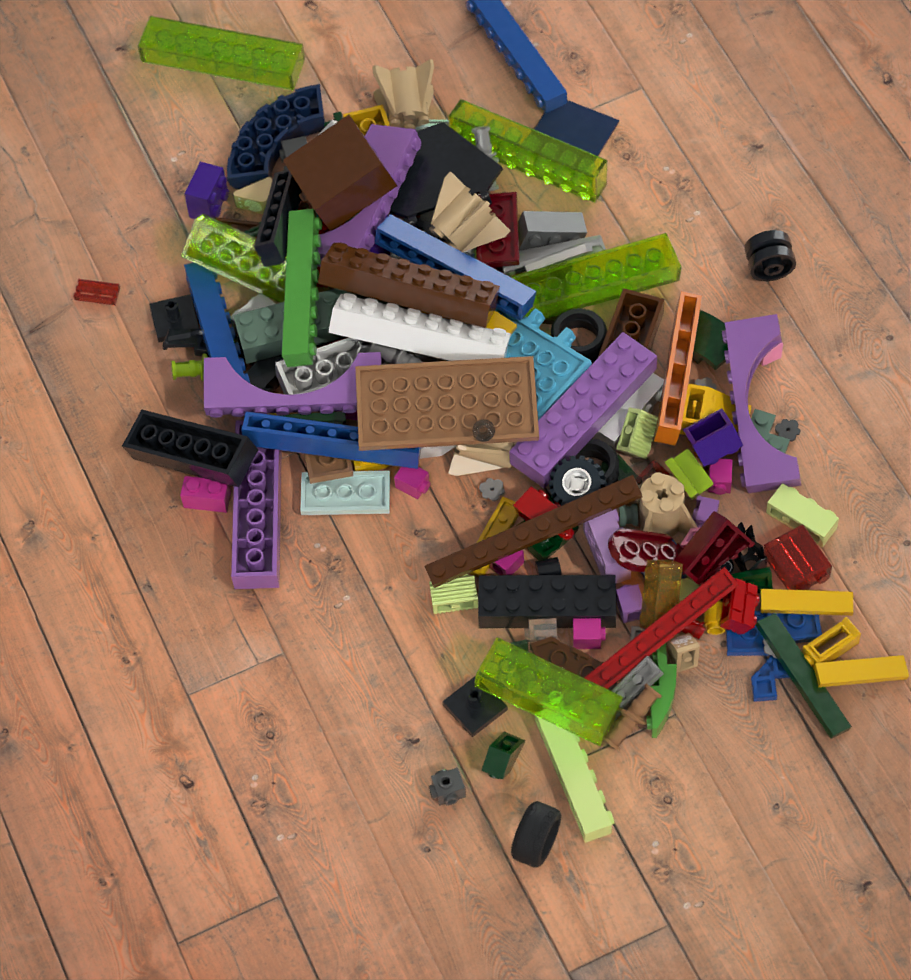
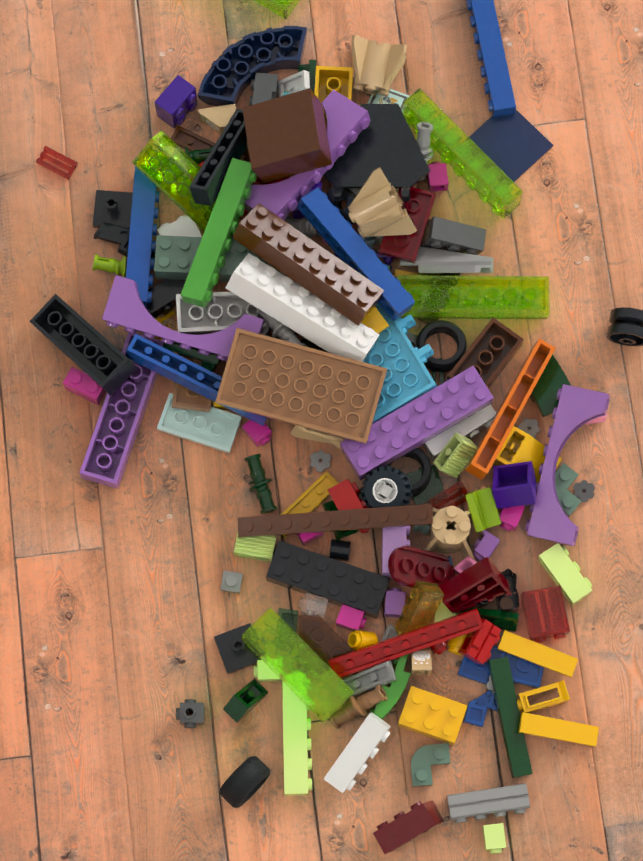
camera: 15 degrees right, 15 degrees up
clear smoke plate [472,419,495,442] -> none
none -> light grey plate [220,571,243,594]
none -> dark green piece [244,454,277,514]
none -> yellowish green brick [254,659,282,682]
none -> white brick [324,712,391,793]
none -> yellow brick [348,630,378,650]
none -> dark red wedge [373,800,444,854]
none -> yellow brick [398,686,468,746]
none -> sand green plate [411,743,451,787]
none -> dark pink brick [427,161,449,192]
none -> light grey brick [446,783,530,823]
none -> yellowish green brick [482,823,506,854]

